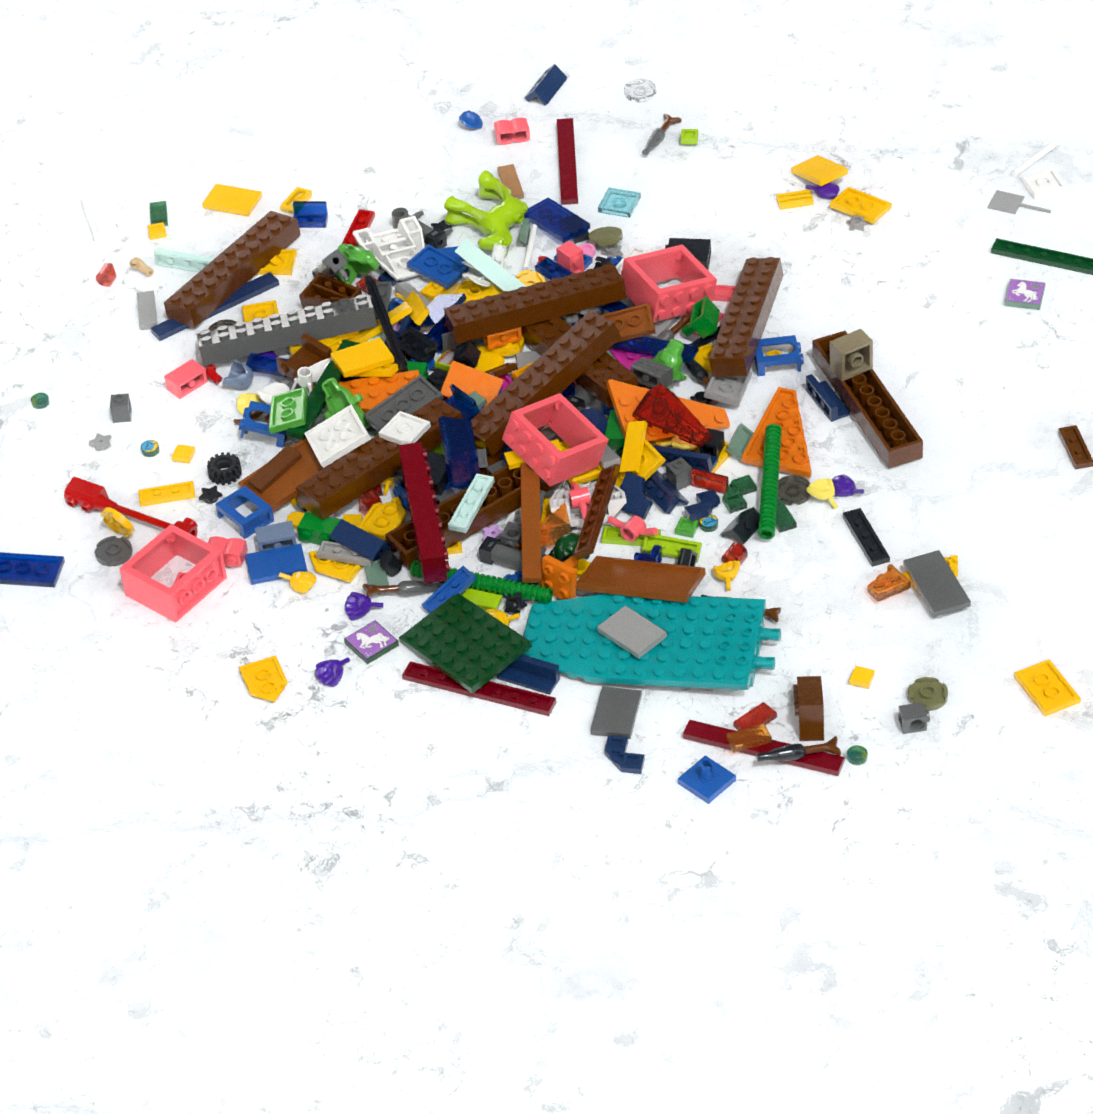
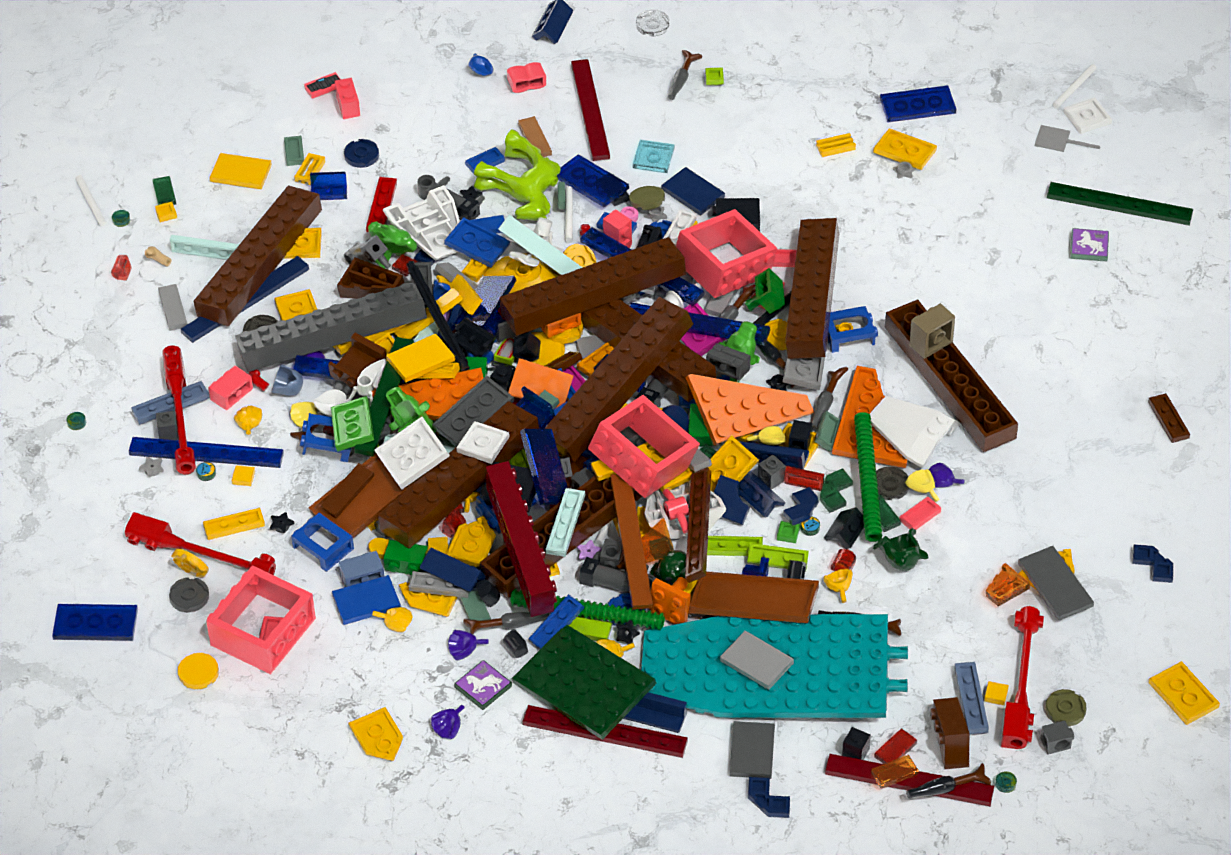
camera: 10 degrees left, 5 degrees up
black tyre [207,452,242,485] -> none
coral brick [208,536,248,567] -> none
dark orange tile [601,303,656,343] -> none
coral piece [607,516,658,542] -> none
yellow tile [619,421,648,475] -> none
clear red wedge [632,383,712,447] -> none
blue tile [678,755,736,804] -> none
yellow tile [791,155,848,186] -> none
dark purple piece [805,182,840,199] -> none
dark blue panel [806,374,850,422] -> none
black tile [843,508,890,567] -> none
none -> clear green tile [112,210,130,227]
none -> clear blue tile [129,437,284,468]
none -> sand blue plate [131,381,210,425]
none -> red bar [162,345,196,475]
none -> yellow tile [178,653,219,689]
none -> yellow piece [234,405,263,435]
none -> sand green tile [284,135,304,166]
none -> tile [304,72,341,99]
none -> coral brick [335,78,360,119]
none -> dark blue tile [344,139,379,168]
none -> blue tile [465,147,505,174]
none -> black brick [503,629,528,658]
none -> dark blue tile [661,167,725,216]
none -> dark grey piece [811,367,848,430]
none -> black brick [842,727,871,760]
none -> white wedge [870,396,960,468]
none -> dark green hair [873,528,928,571]
none -> clear blue tile [880,85,957,122]
none -> coral tile [899,496,941,530]
none -> sand blue plate [954,662,989,734]
none -> red bar [1001,606,1044,749]
none -> dark blue tile [1133,544,1173,583]

